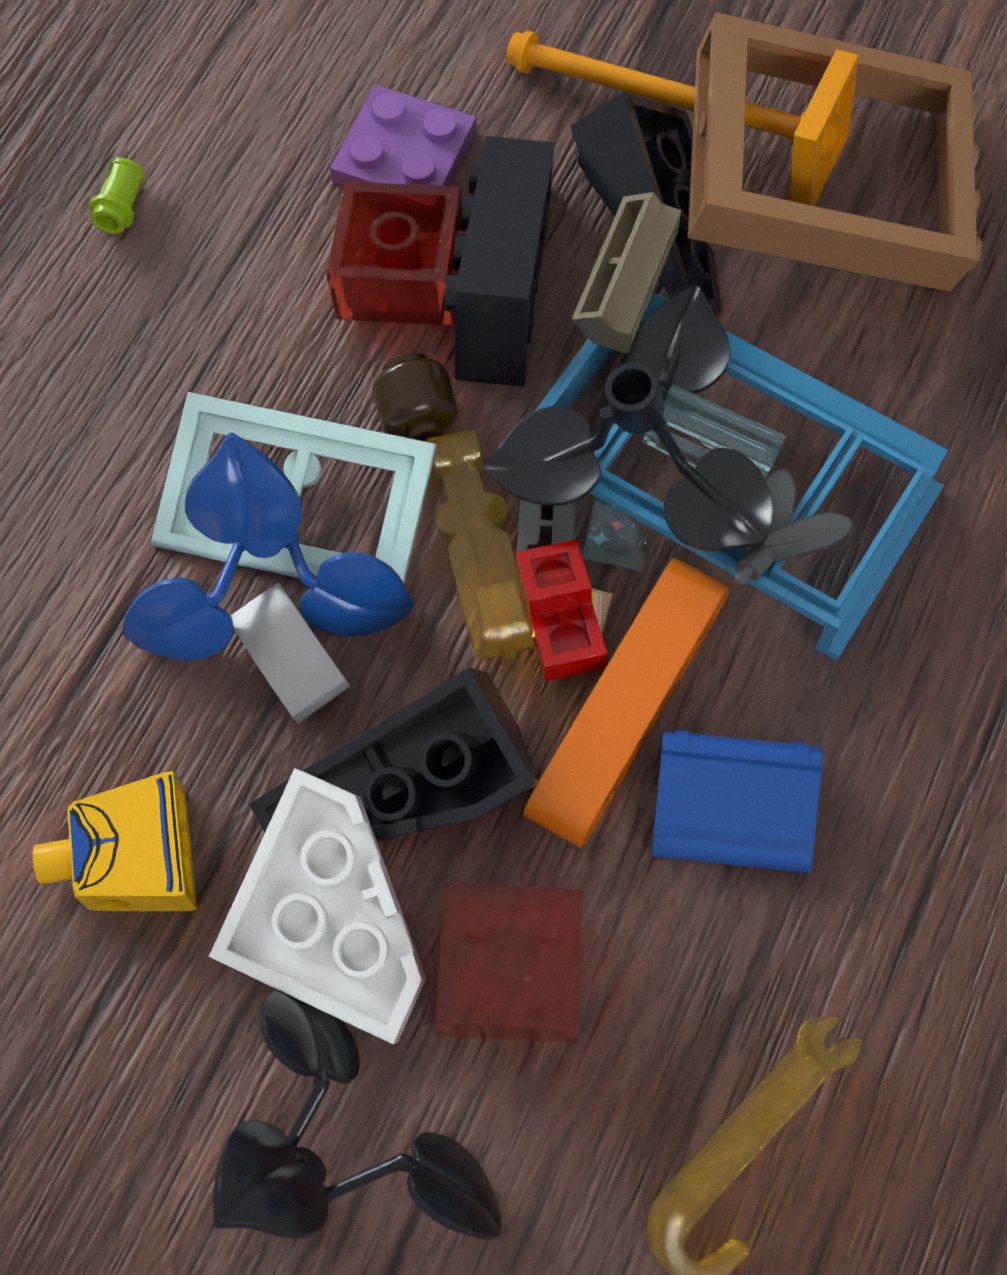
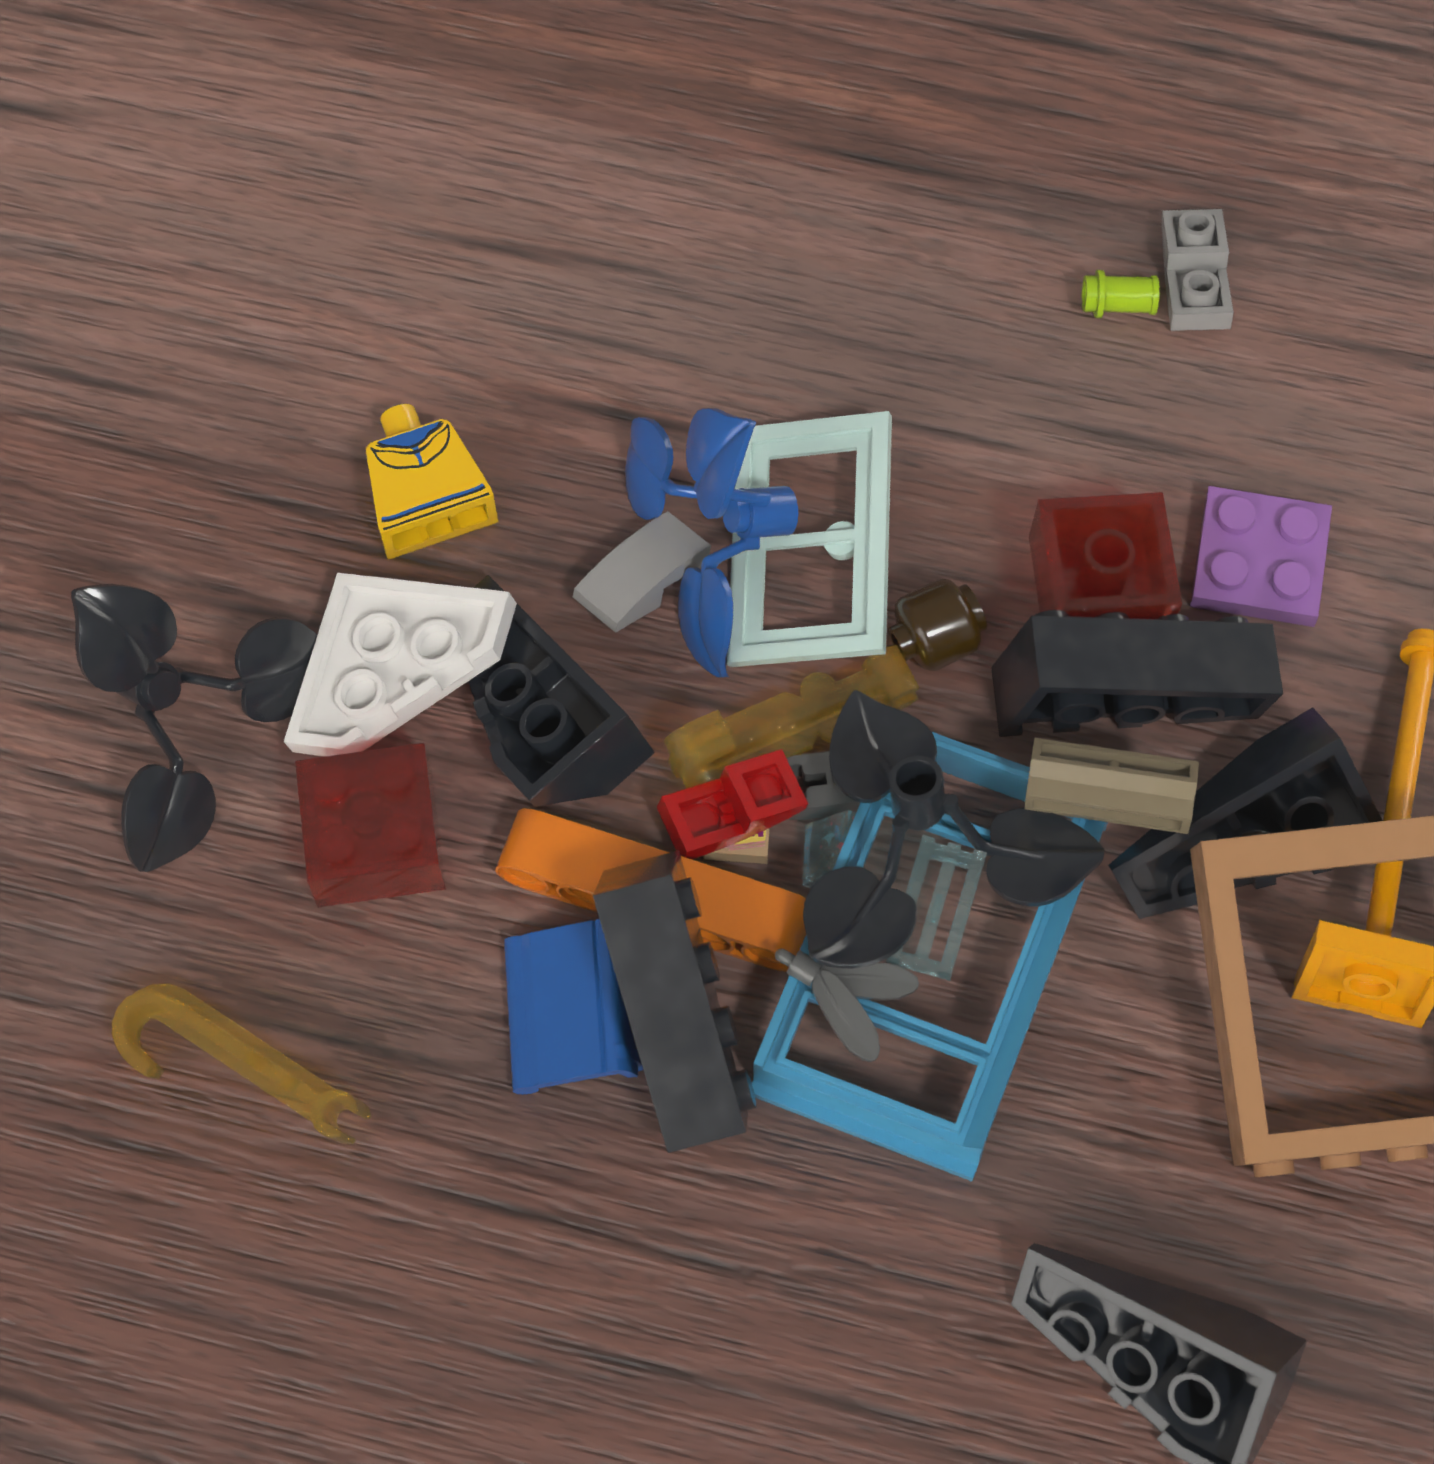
camera: 80 degrees right, 0 degrees up
none -> black wedge [593,850,757,1153]
none -> light grey slope [1161,209,1234,331]

